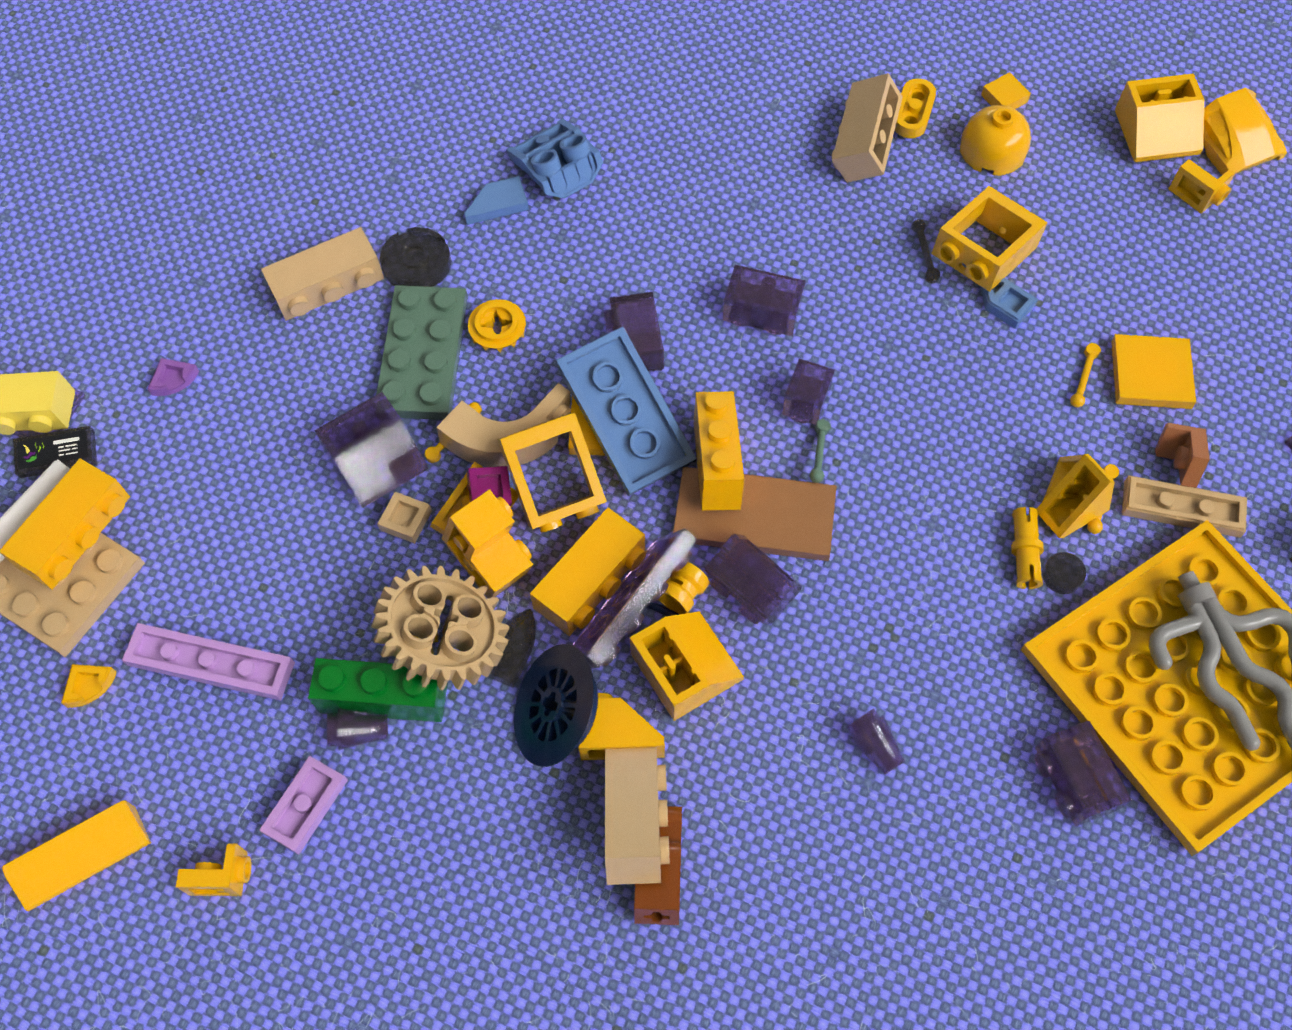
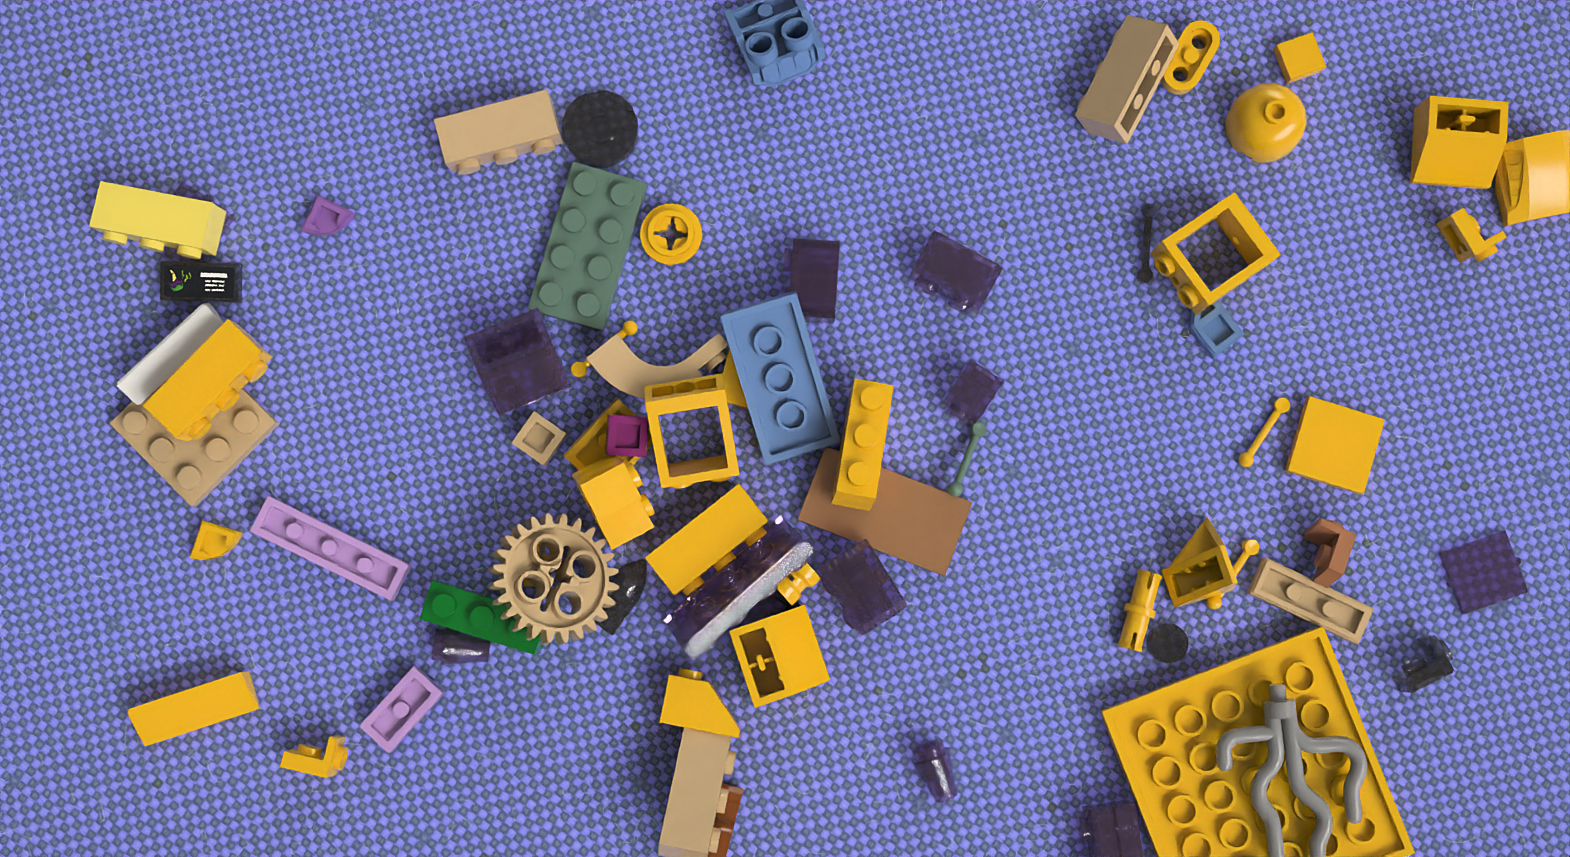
camera: 10 degrees right, 20 degrees up
medium blue tile [464,176,529,225] -> none
dark blue piece [514,644,598,767] -> none

